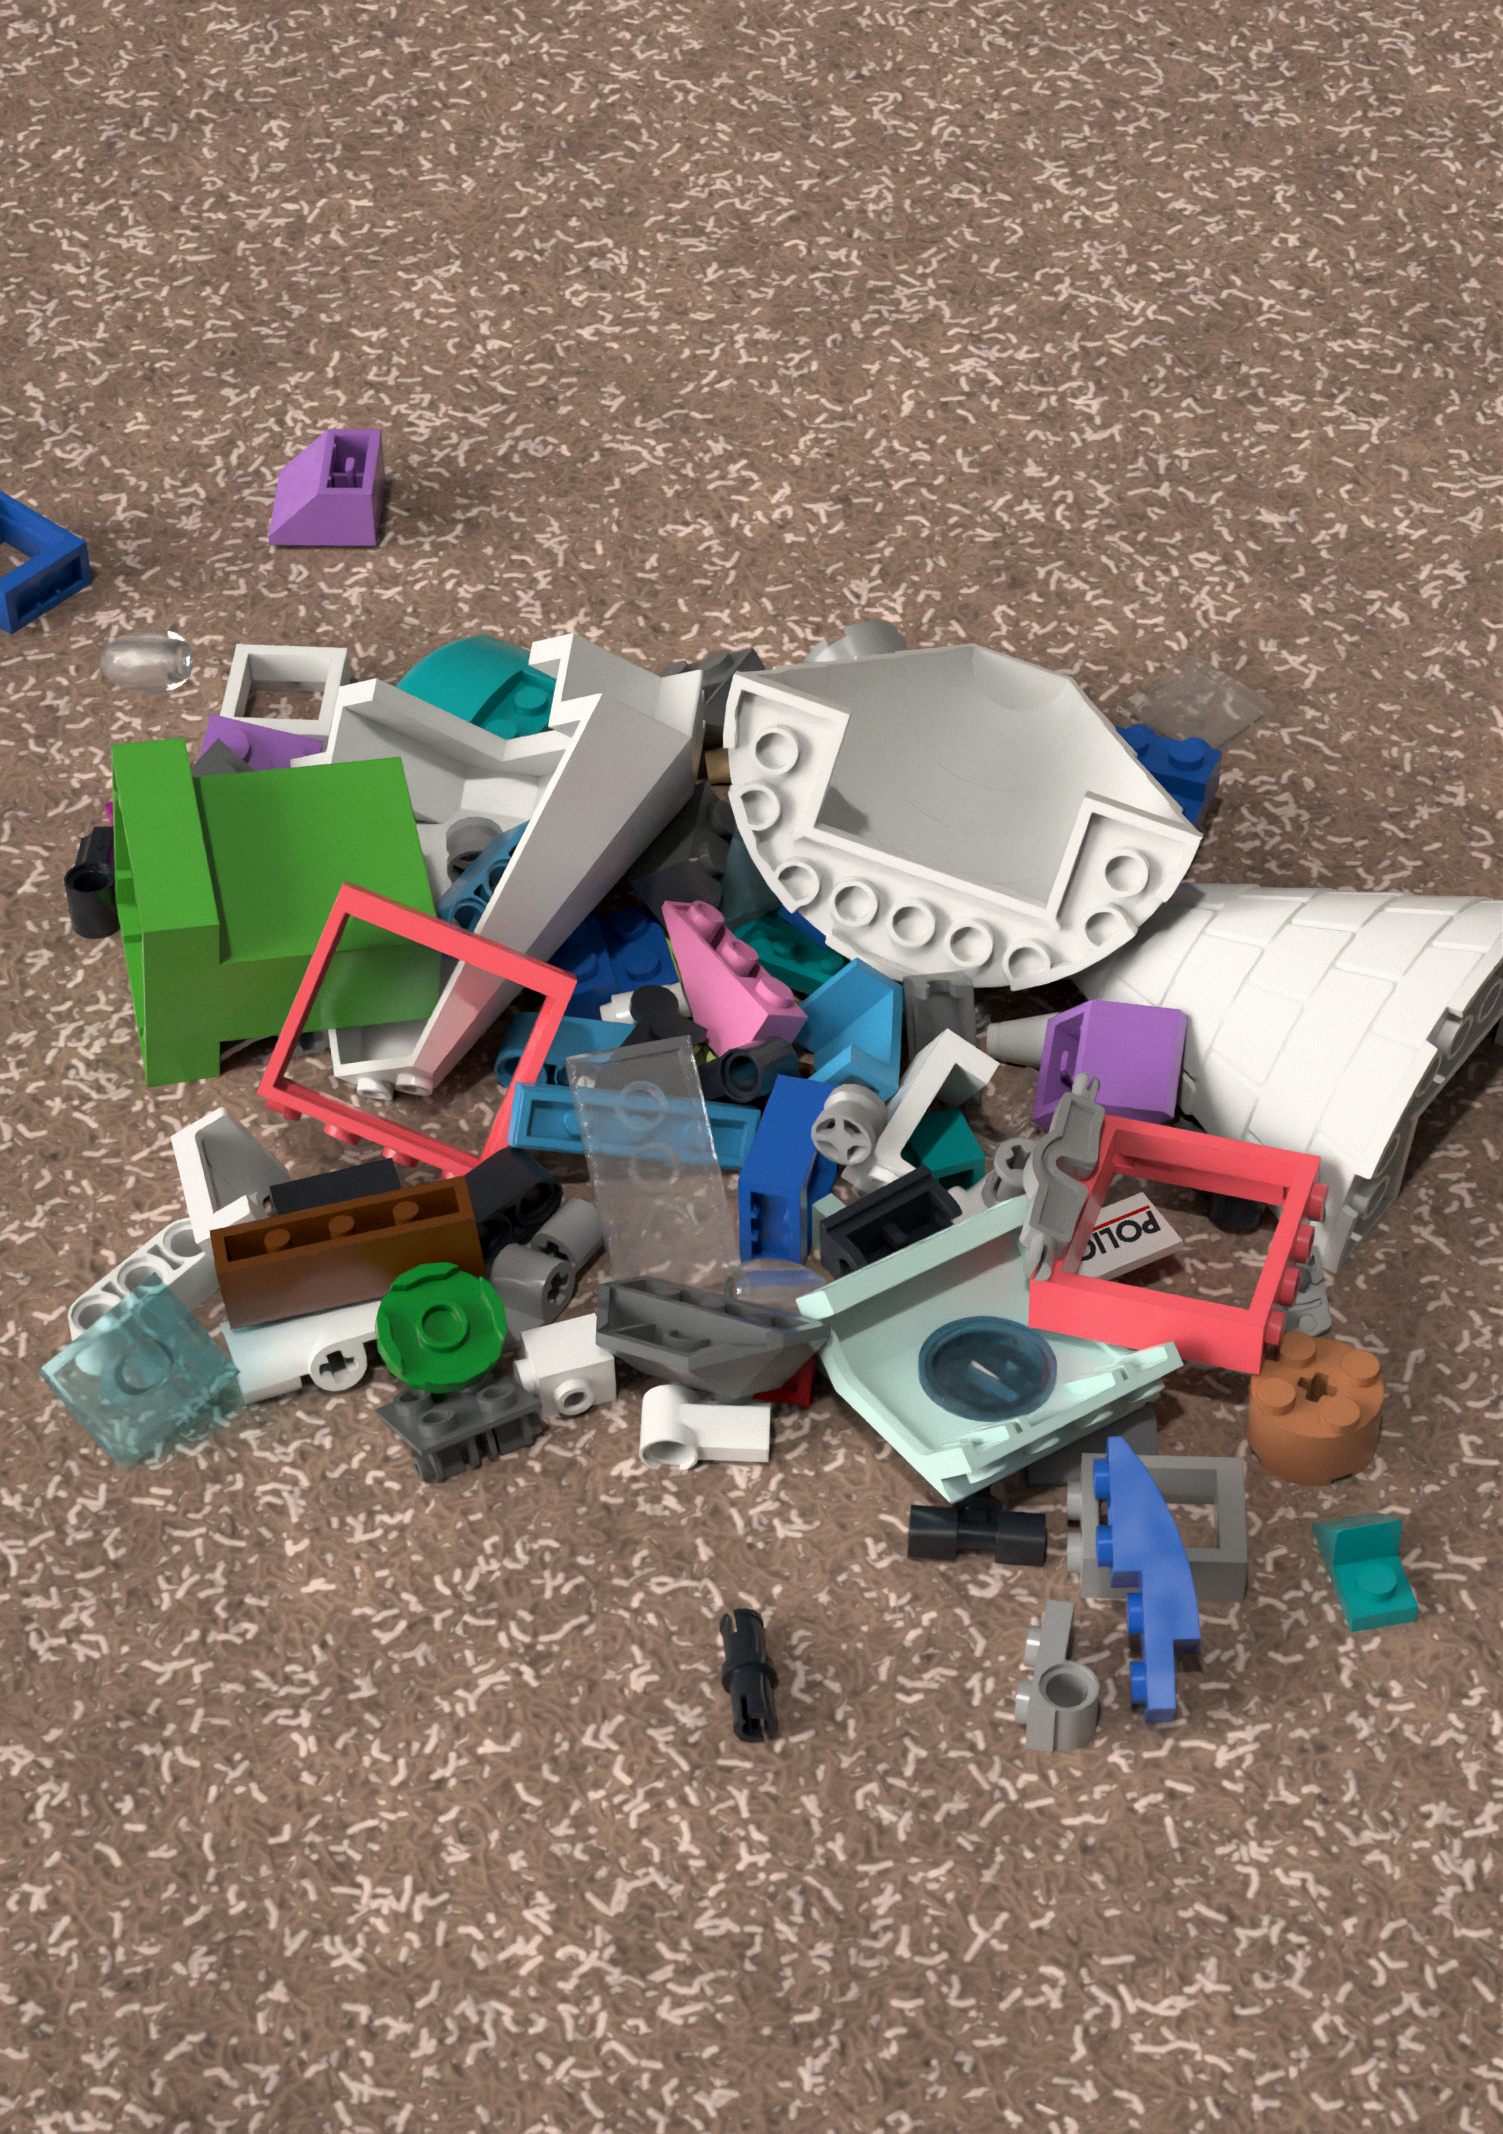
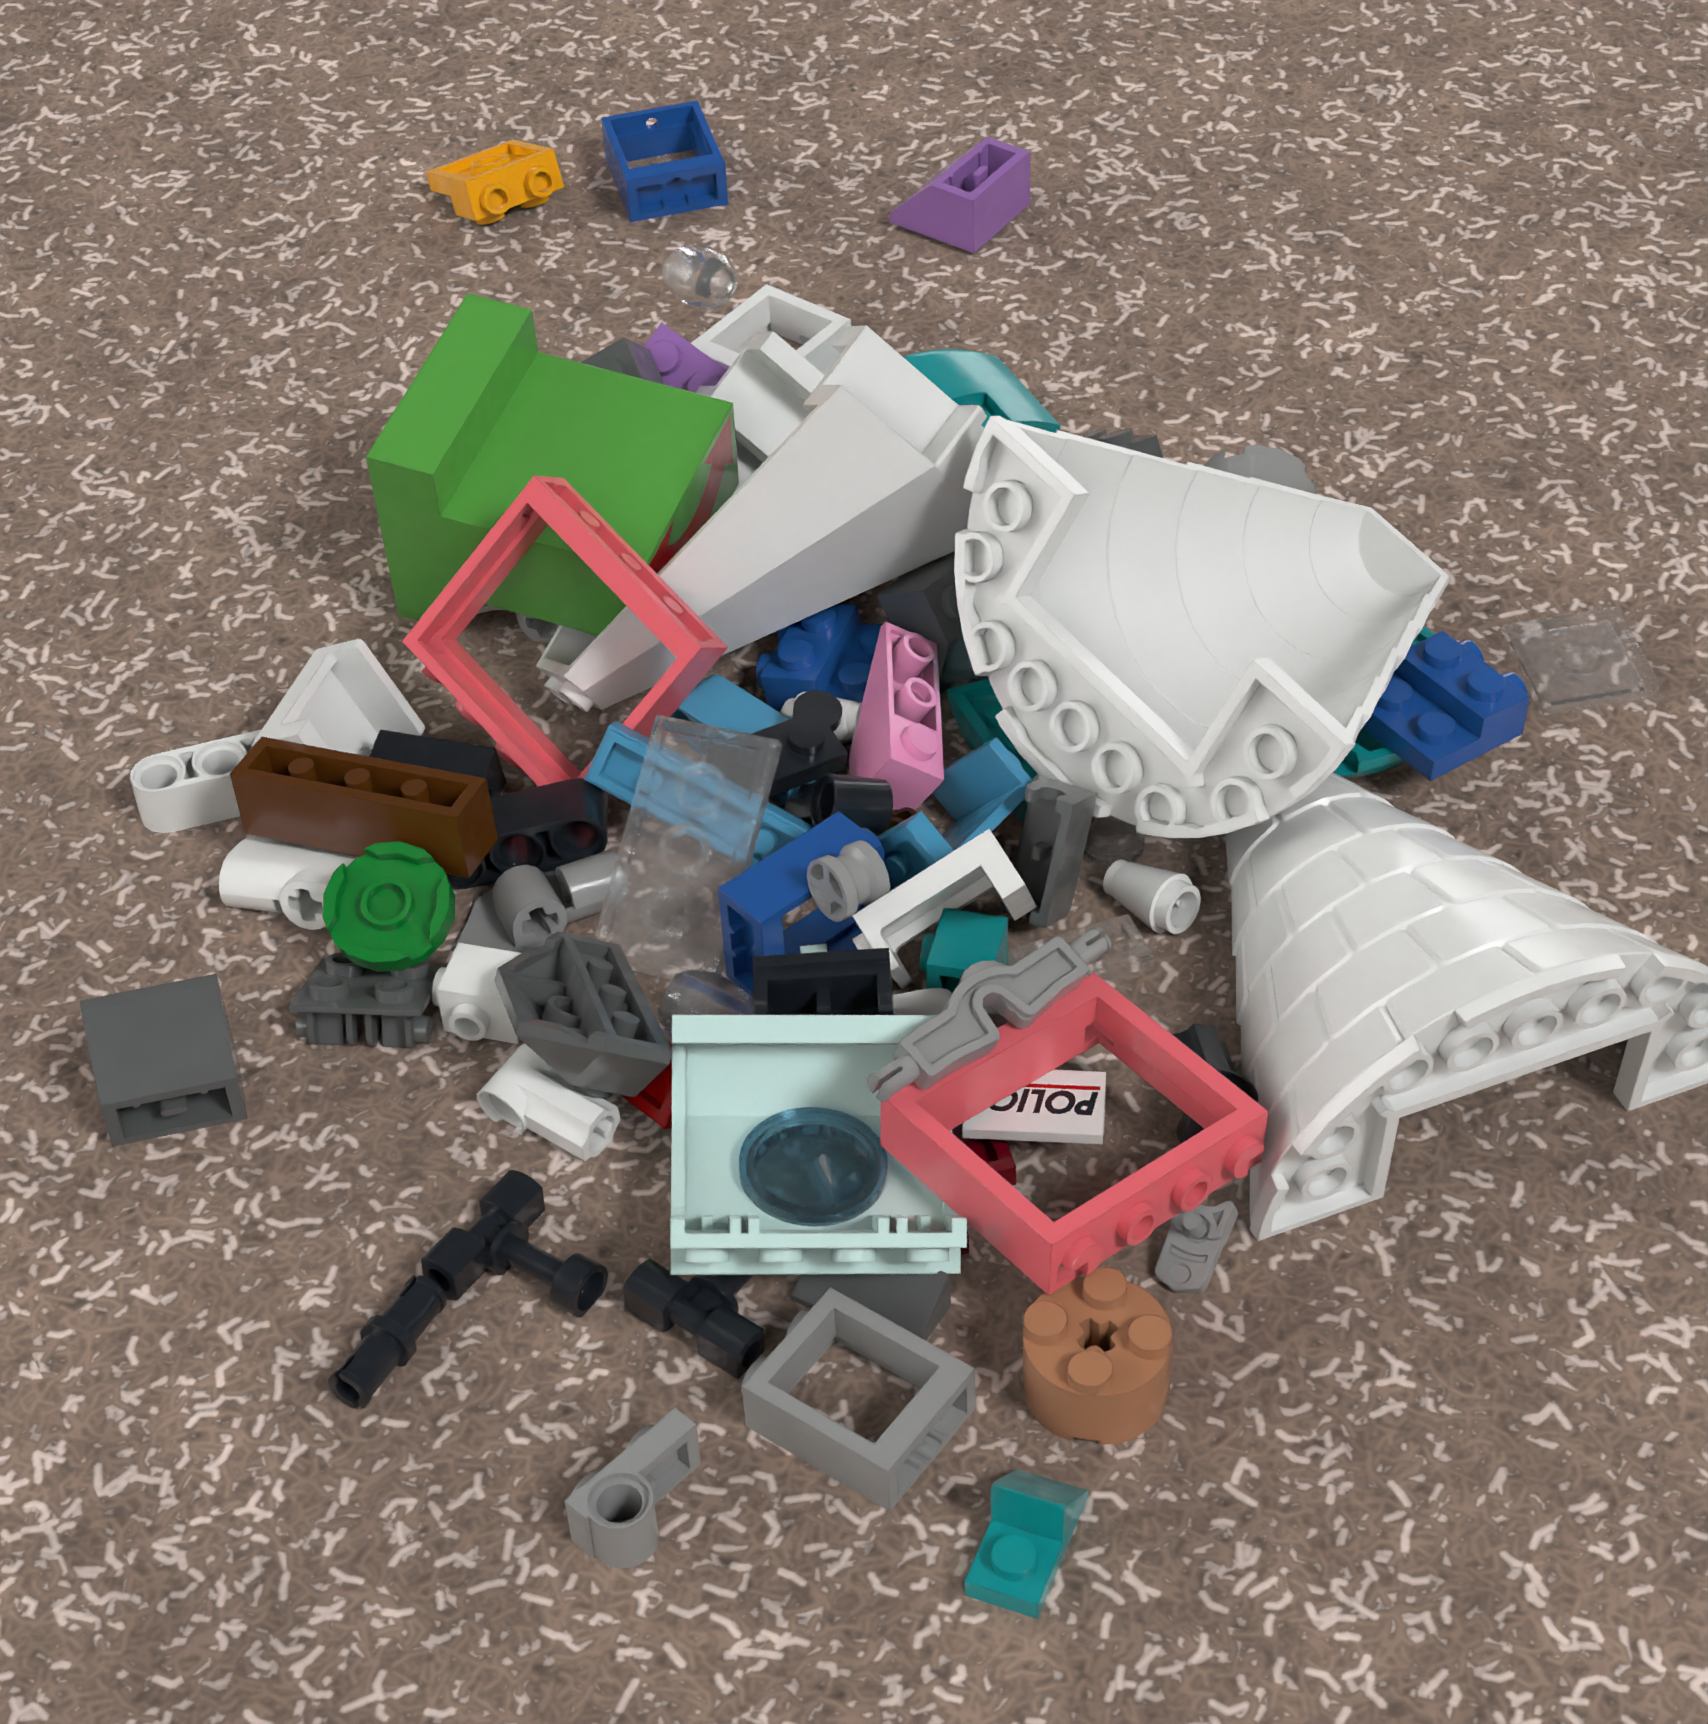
camera: 35 degrees right, 0 degrees up
clear light blue slope [37,1272,240,1470] -> none
medium lavender slope [1031,999,1188,1132] -> none
slope [1093,1436,1201,1723] -> none
none -> dark grey slope [80,973,248,1147]
none -> black bar [421,1170,608,1318]

